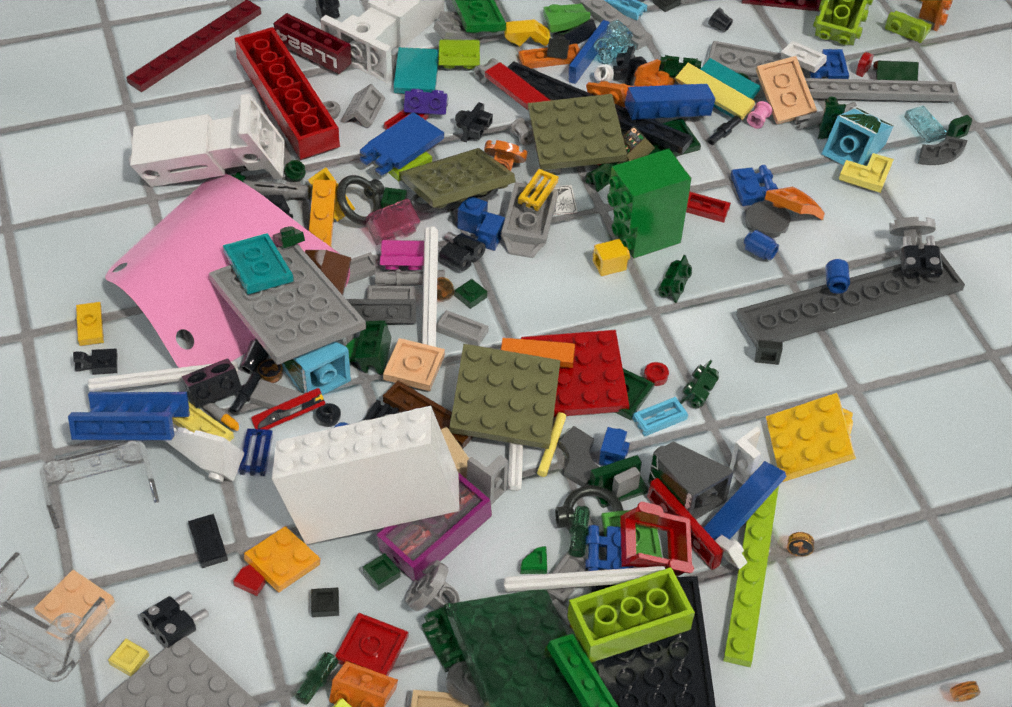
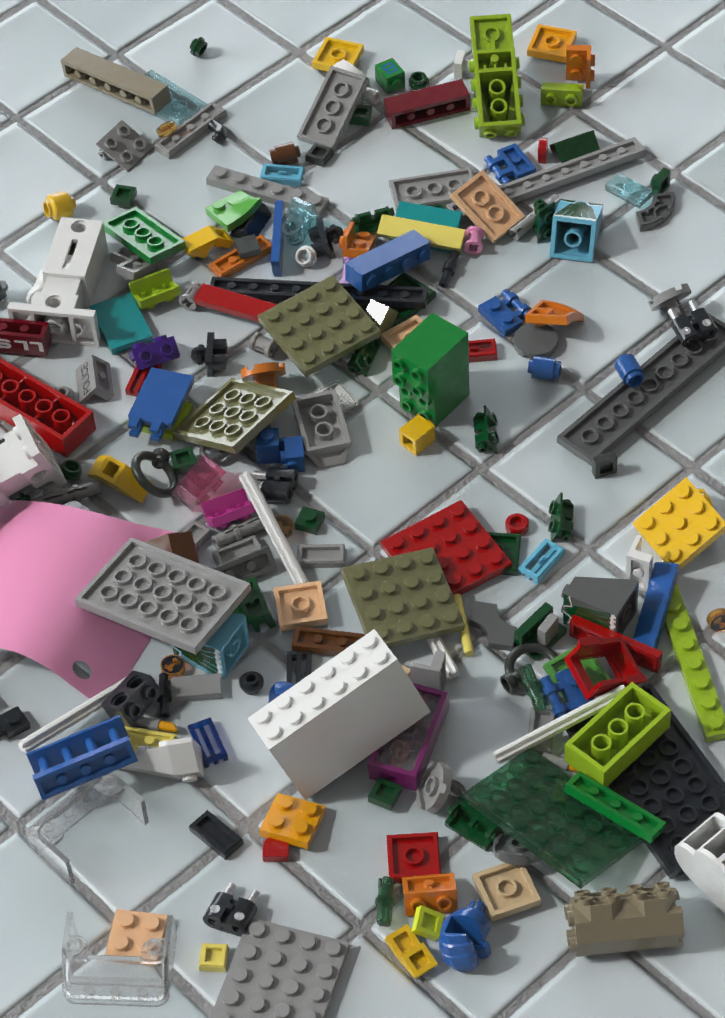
camera: 20 degrees left, 0 degrees up
teal tile [223,233,294,294] -> none
black cone [240,338,270,375] -> none
red sticker [251,388,325,434] -> none
dark green plate [273,226,305,248] -> none
light orange plate [309,179,337,247] -> none
pearl dark grey tile [311,587,339,617] -> none
orange tile [501,338,575,368] -> none
yellow tile [518,169,559,211] -> none
green tile [520,546,548,574] -> none
orange bracket [586,81,636,107] -> none
blue brick [599,427,630,466] -> none
black piece [708,7,733,32] -> none
white plate [715,535,748,569] -> none
white plate [781,41,827,73] -> none
light yellow plate [839,153,894,193] -> none

